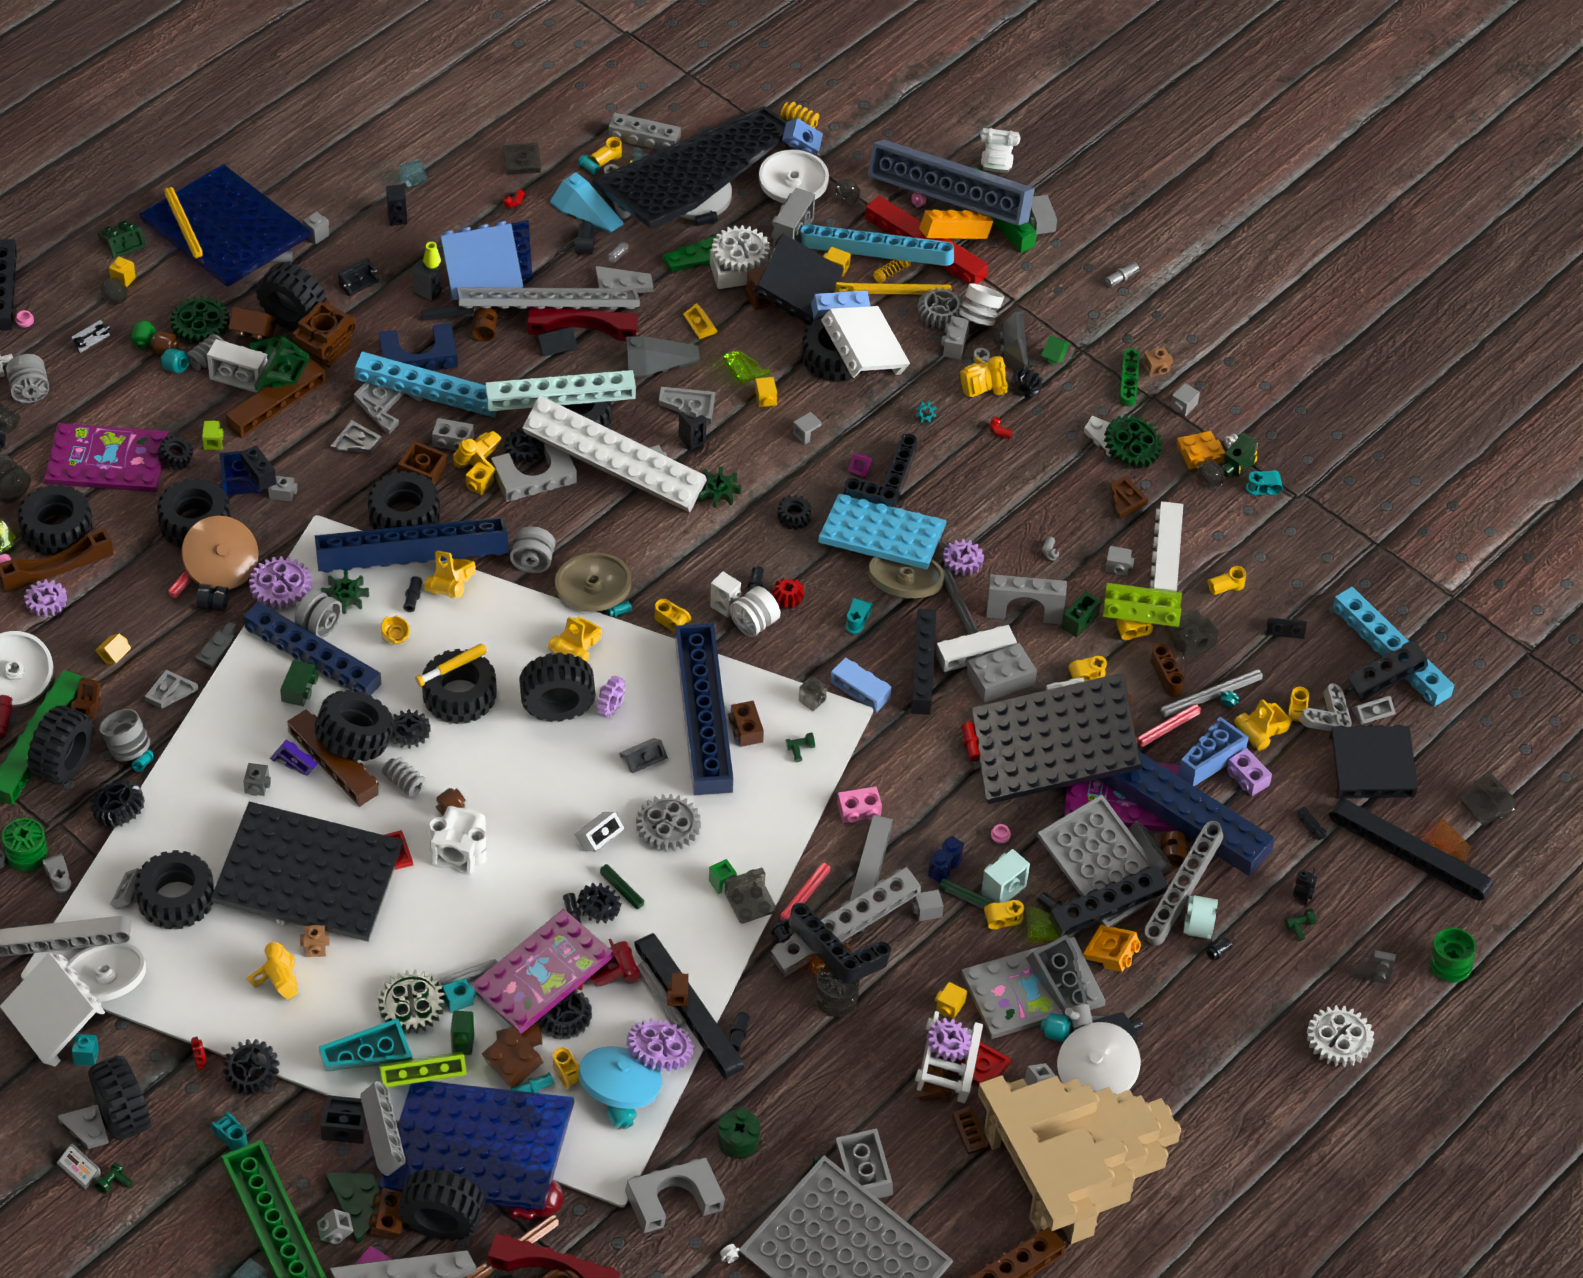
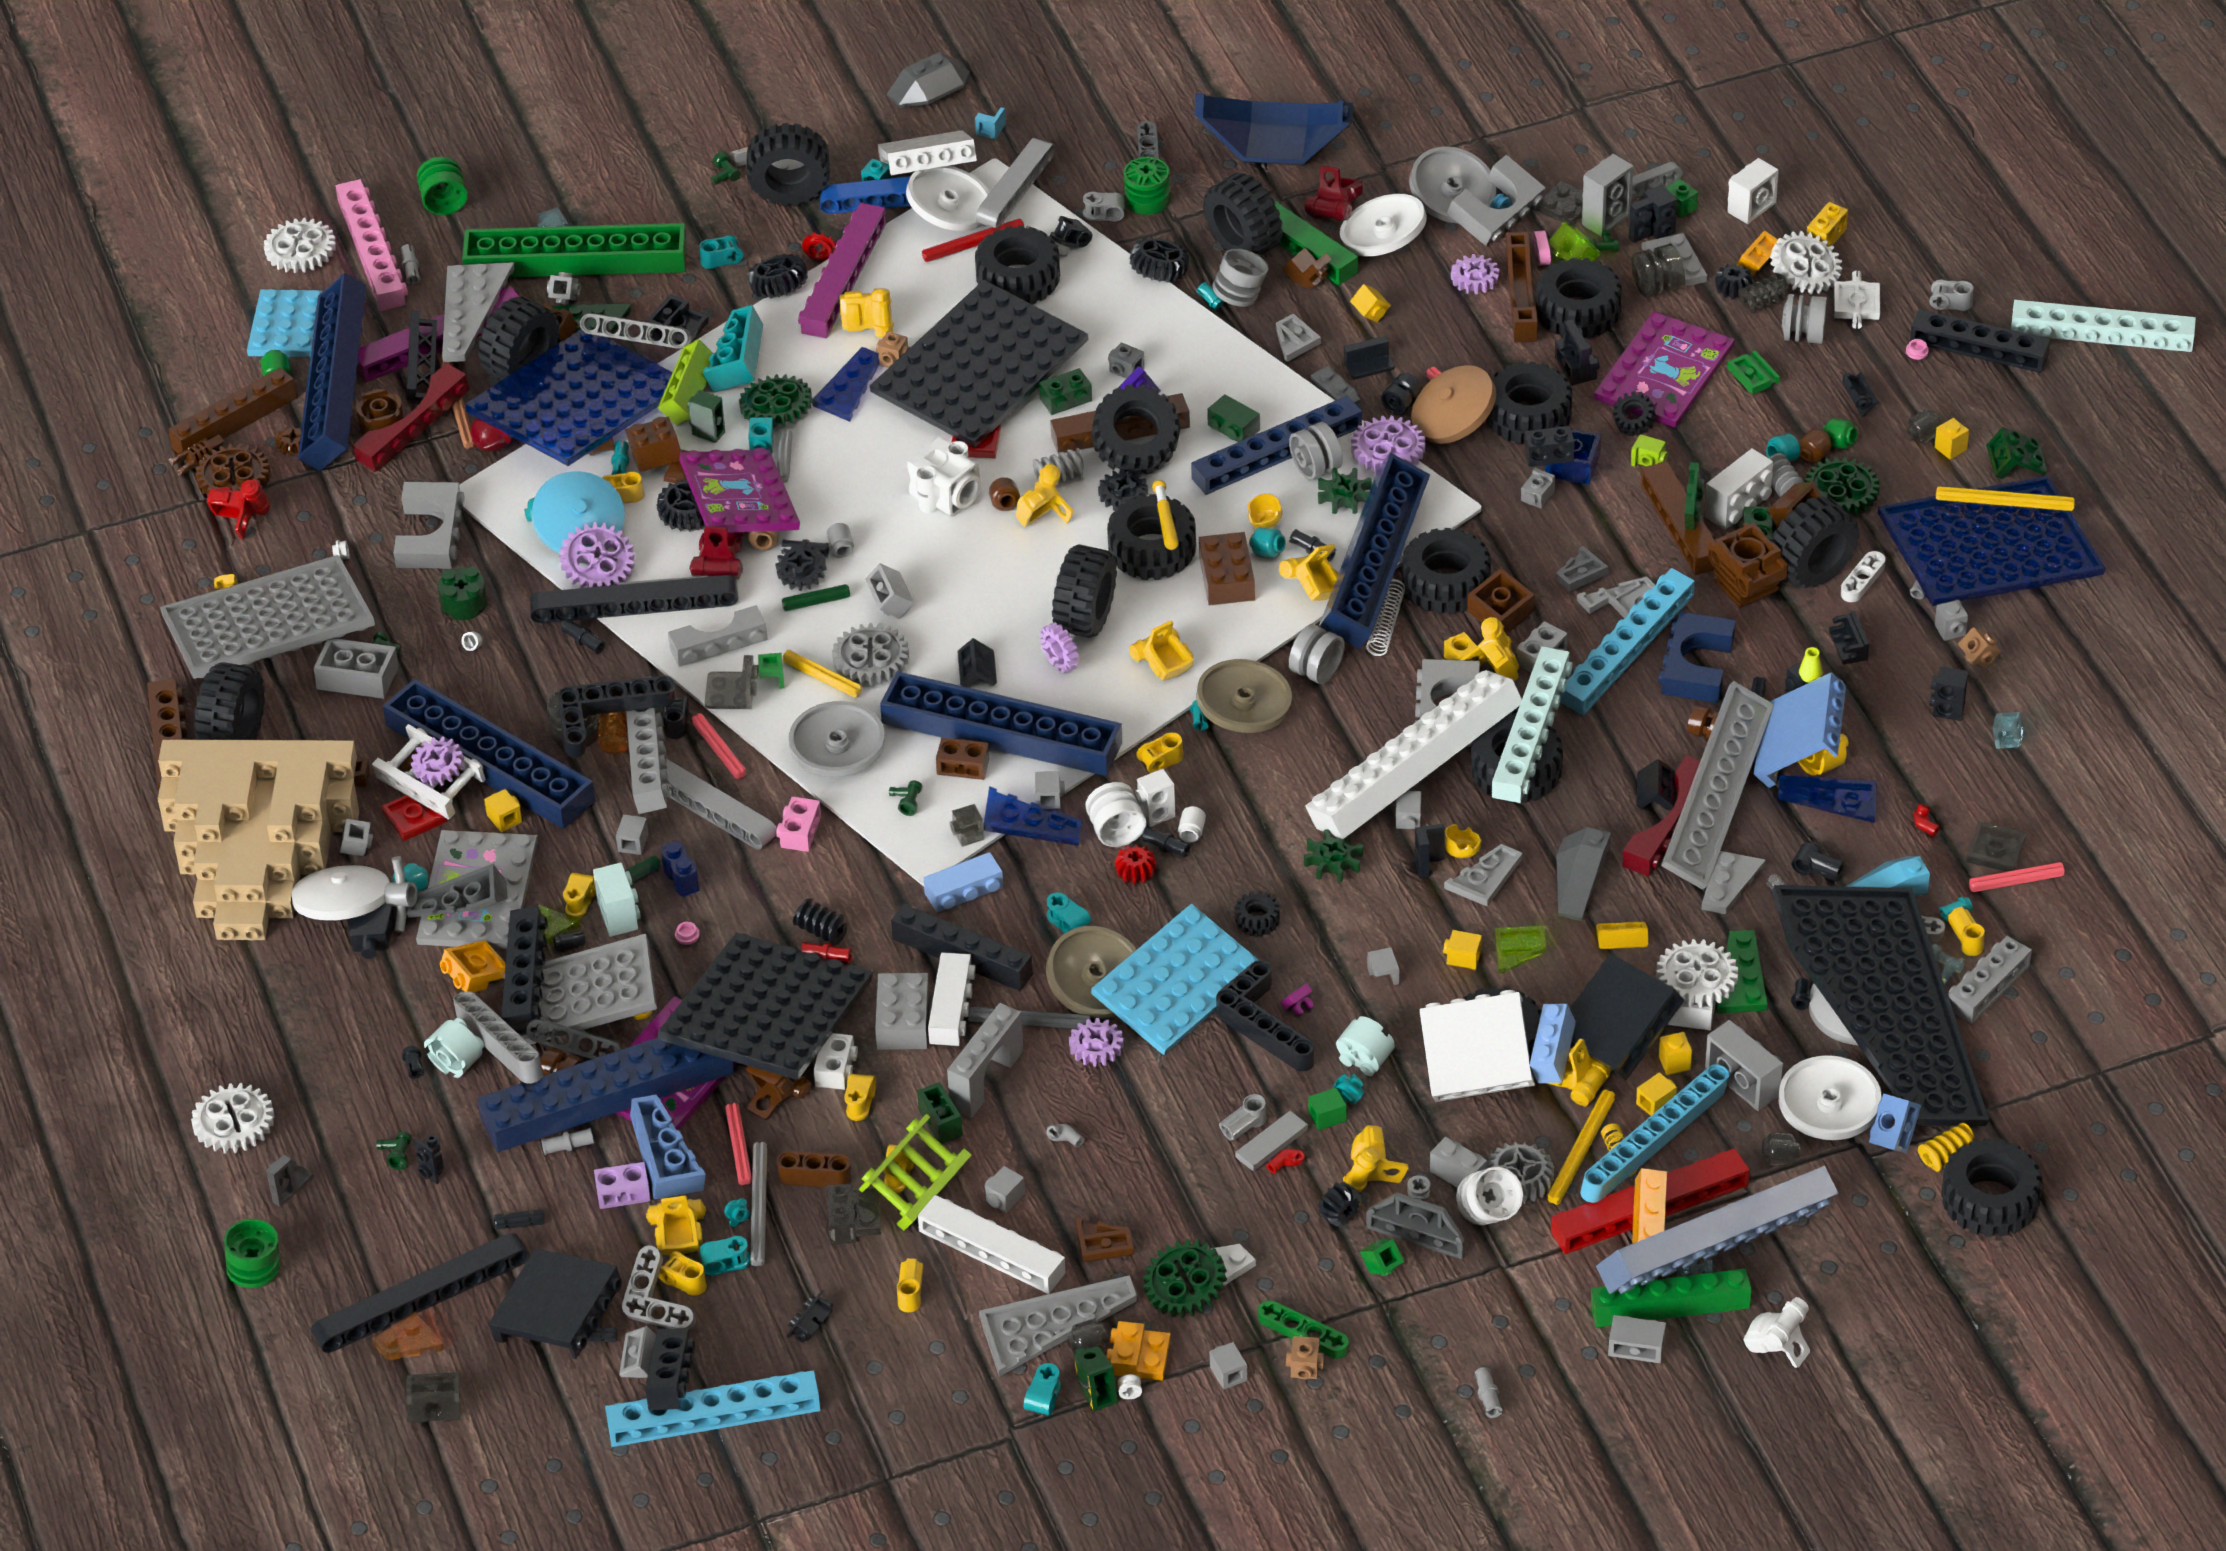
camera: 120 degrees right, 5 degrees down
reddish brown brick [667,972,689,1006] -> none
none -> black tyre [194,662,265,740]
none -> dark blue brick [383,679,595,829]
none -> white hinge [462,631,483,651]
none -> light grey arch [668,605,768,667]
none -> teal piece [699,1236,751,1276]
none -> yellow axle [782,650,862,698]
none -> light grey dish [789,701,885,777]
none -> black piece [793,898,848,945]
none -> magenta brick [798,203,886,339]
none -> clear blue wing [812,347,879,422]
none -> blue beam [820,177,911,214]
none -> light grey brick [827,523,854,558]
none -> red axle [922,218,1024,262]
none -> light grey wing [979,1275,1137,1377]
none -> clear blue wing [982,786,1082,846]
none -> yellow piece [1016,464,1074,527]
none -> light grey brick [1035,771,1065,809]
none -> dark green brick [1039,368,1092,415]
none -> black piece [1050,216,1093,248]
none -> white brick [1178,806,1206,843]
none -> reddish brown brick [1199,532,1255,605]
none -> light grey piece [1219,1094,1267,1141]
none -> light grey tile [1236,1111,1308,1172]
none -> teal head [1249,527,1286,558]
none -> green panel [1308,1088,1346,1131]
none -> light aqua brick [1336,1016,1395,1076]
none -> black panel [1344,336,1395,380]
none -> yellow hair [1445,824,1481,858]
none -> black brick [1555,319,1600,386]
none -> green plate [1727,350,1780,395]
none -> black tyre [1941,1138,2043,1237]
none -> medium nougat brick [1958,627,2001,668]
none -> coral axle [1969,862,2065,892]

